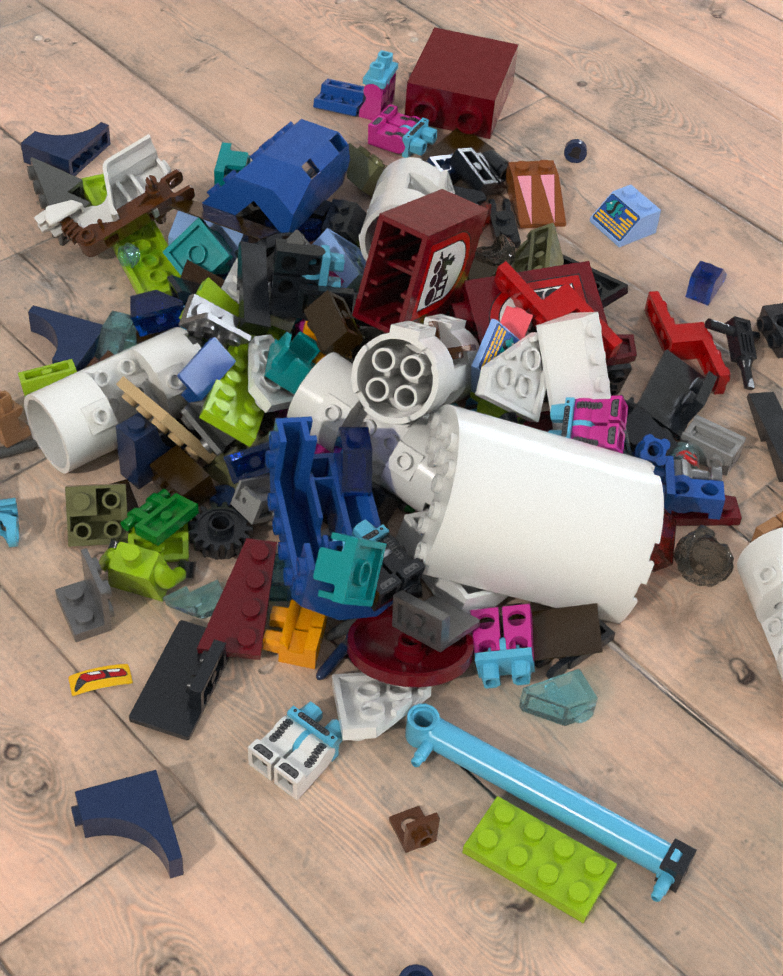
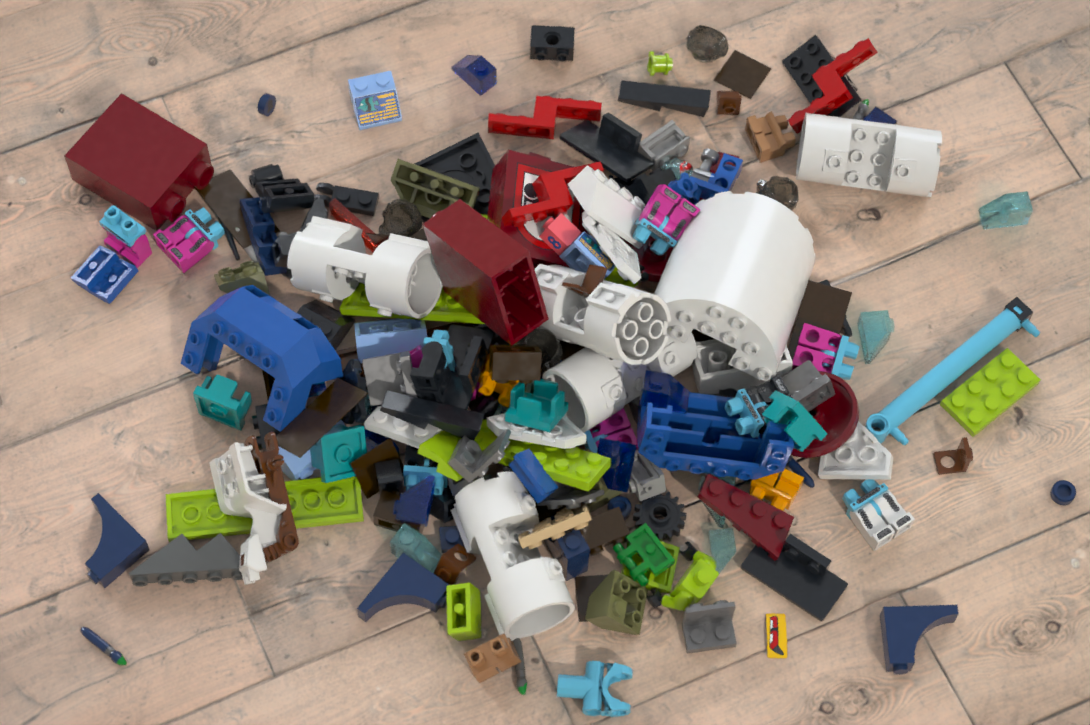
camera: 70 degrees left, 15 degrees up
clear light blue plate [118,243,140,268] -> none
dark orange slope [505,160,566,229] -> none
black piece [705,316,760,390] -> none

